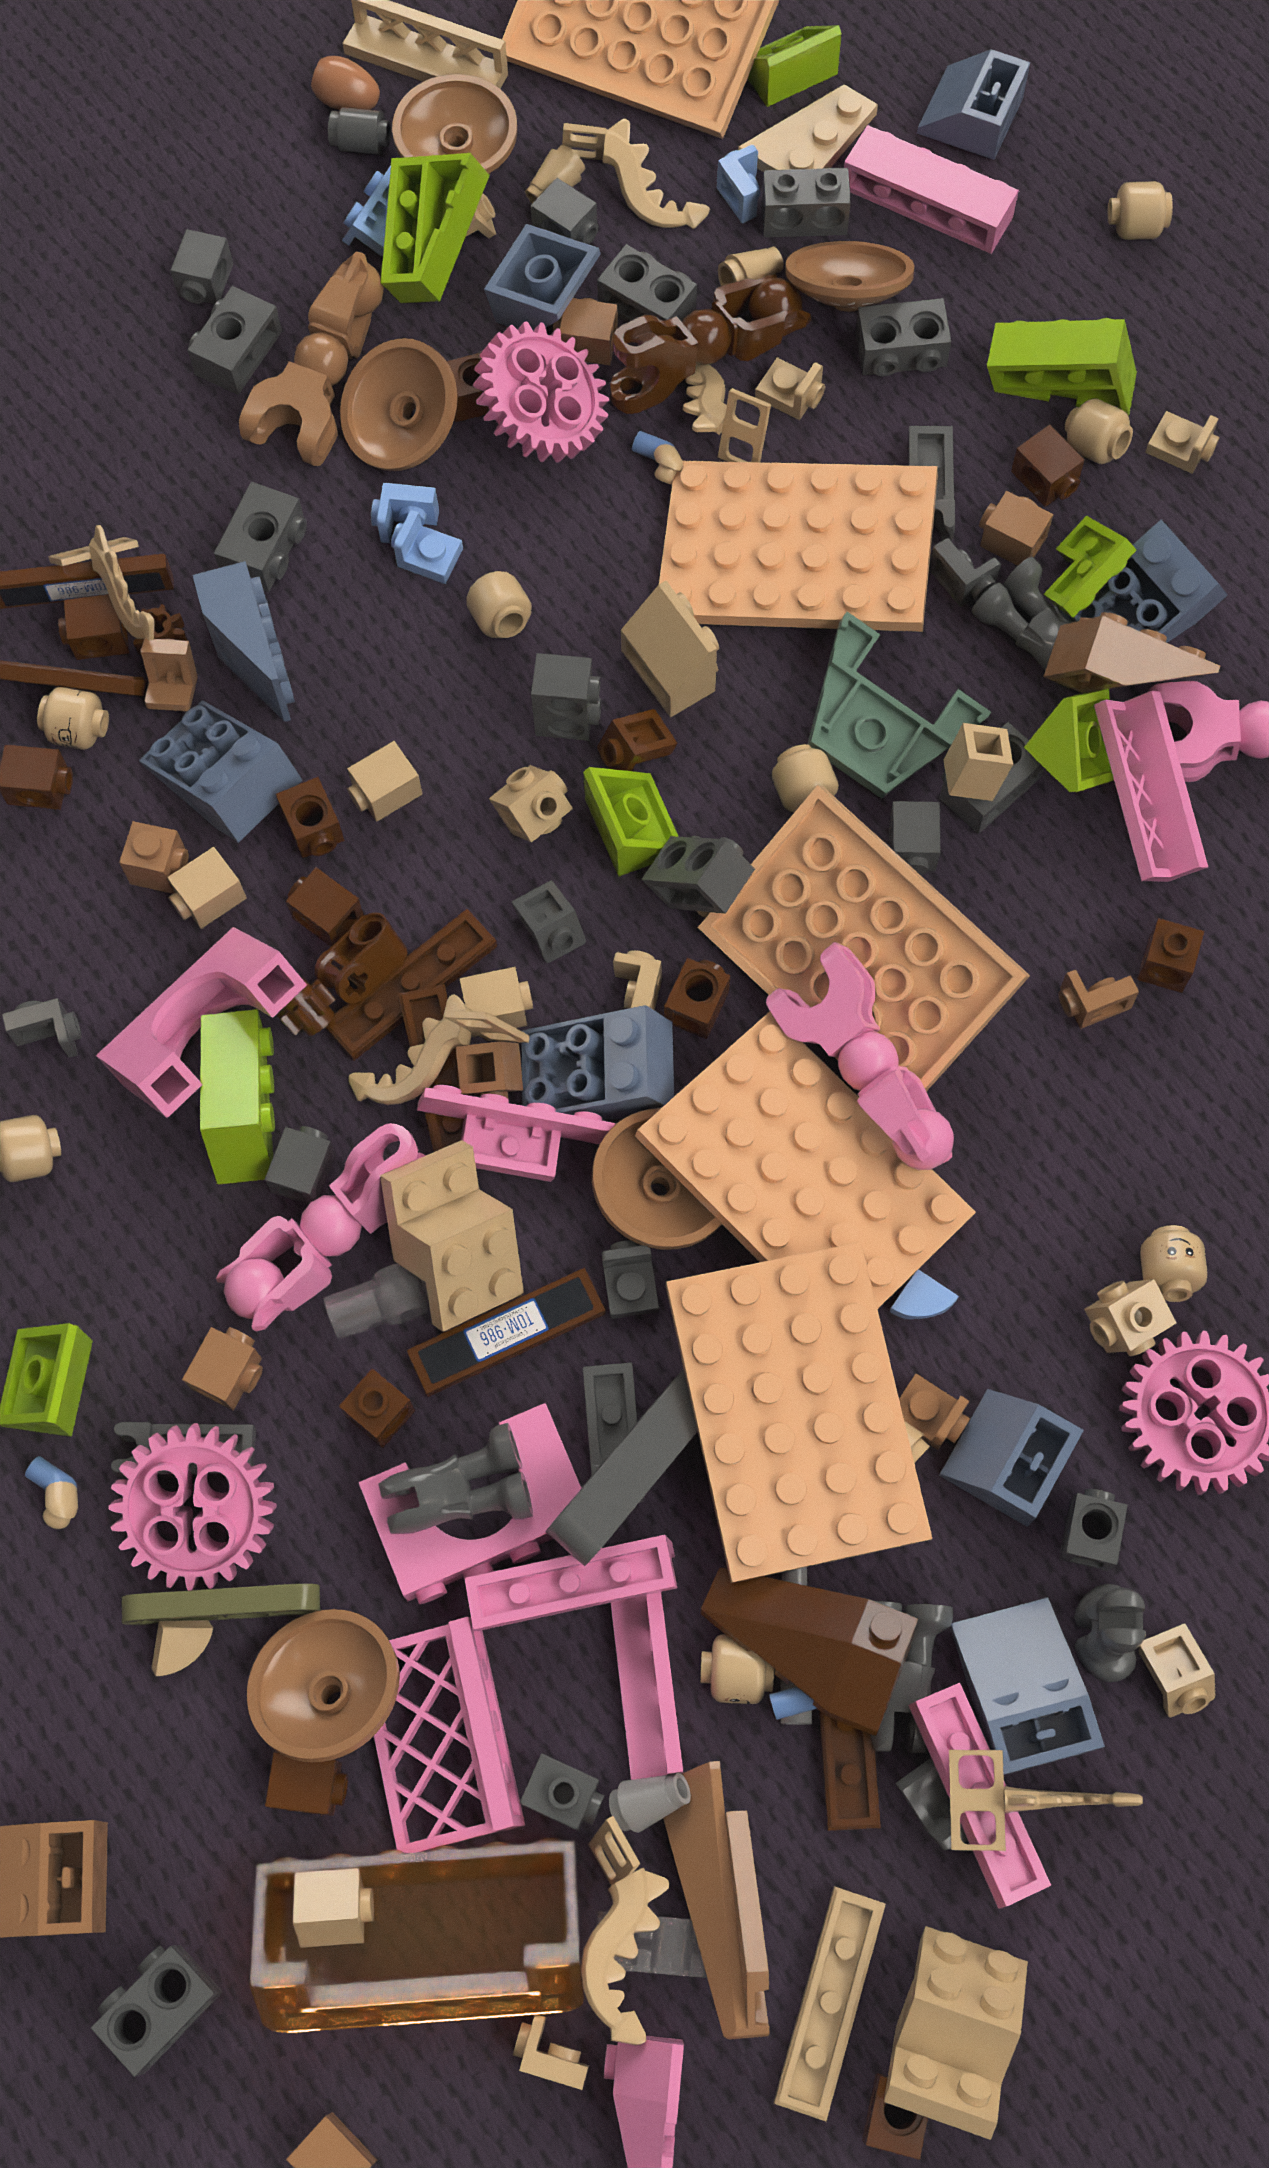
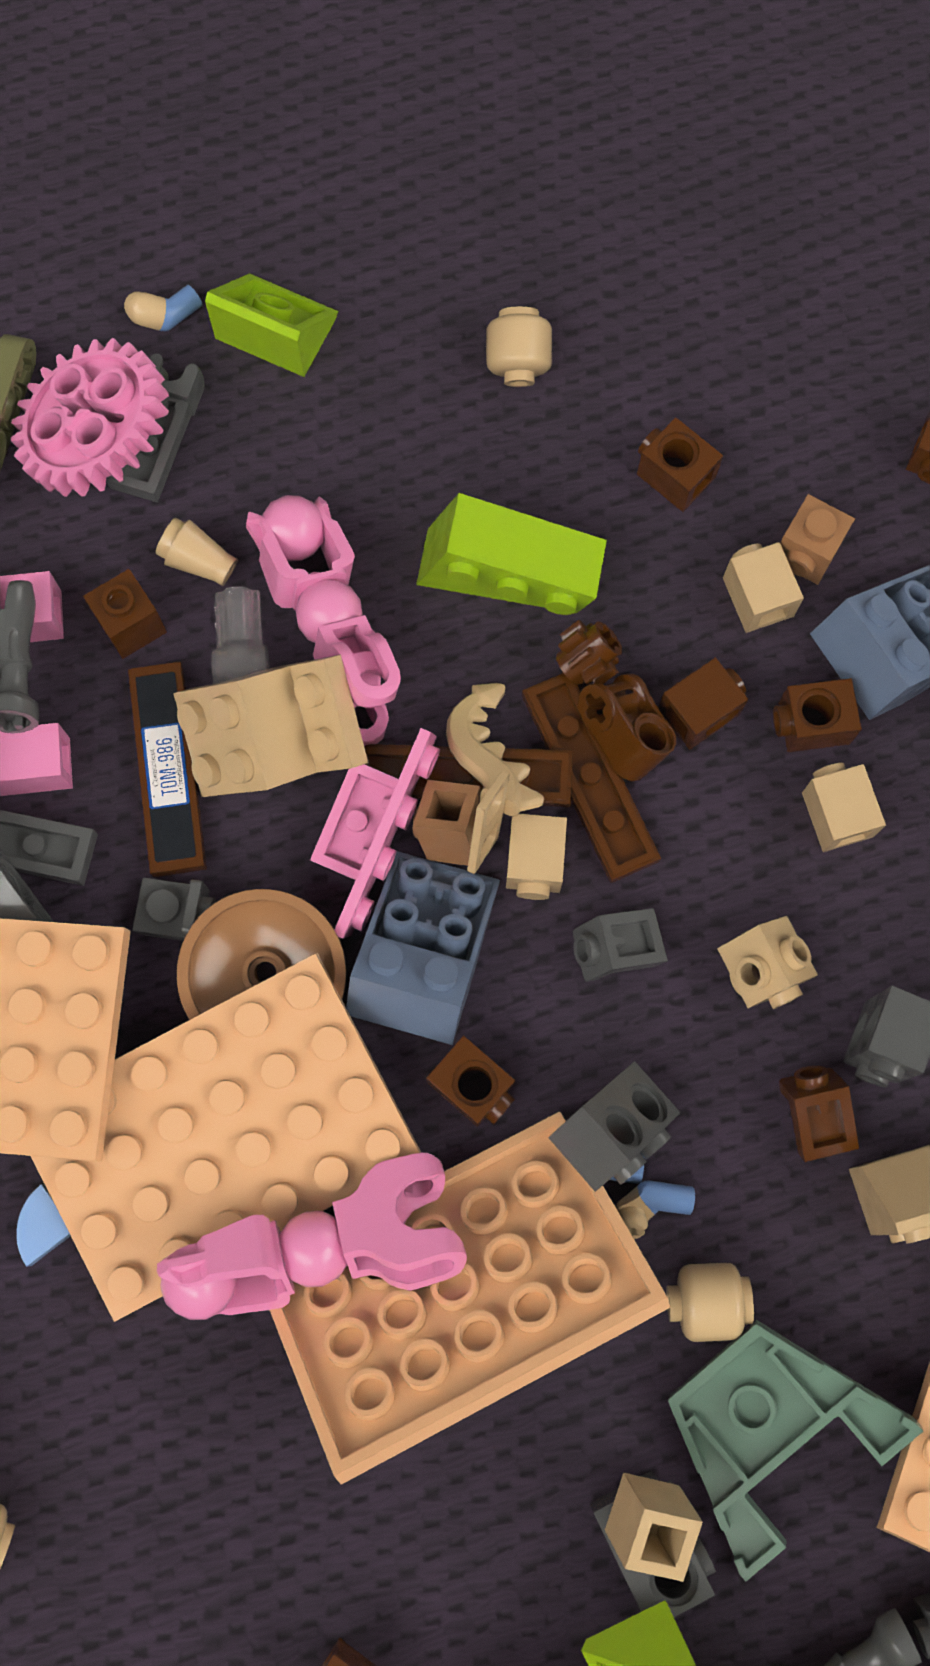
camera: 105 degrees right, 5 degrees up
dark grey bracket [2,998,82,1058] -> none
bright pink arch [96,927,307,1118] -> none
medium nougat brick [182,1327,263,1411] -> none
dark grey brick [264,1126,336,1204] -> none
lime slope [583,767,679,876] -> none
tan bracket [613,951,662,1011] -> none
dark grey brick [889,801,940,875] -> none
medium nougat bracket [1058,970,1139,1029] -> none
none -> tan cone [156,518,238,586]
none -> arm [615,1180,695,1239]
none -> reddish brown brick [637,417,723,512]

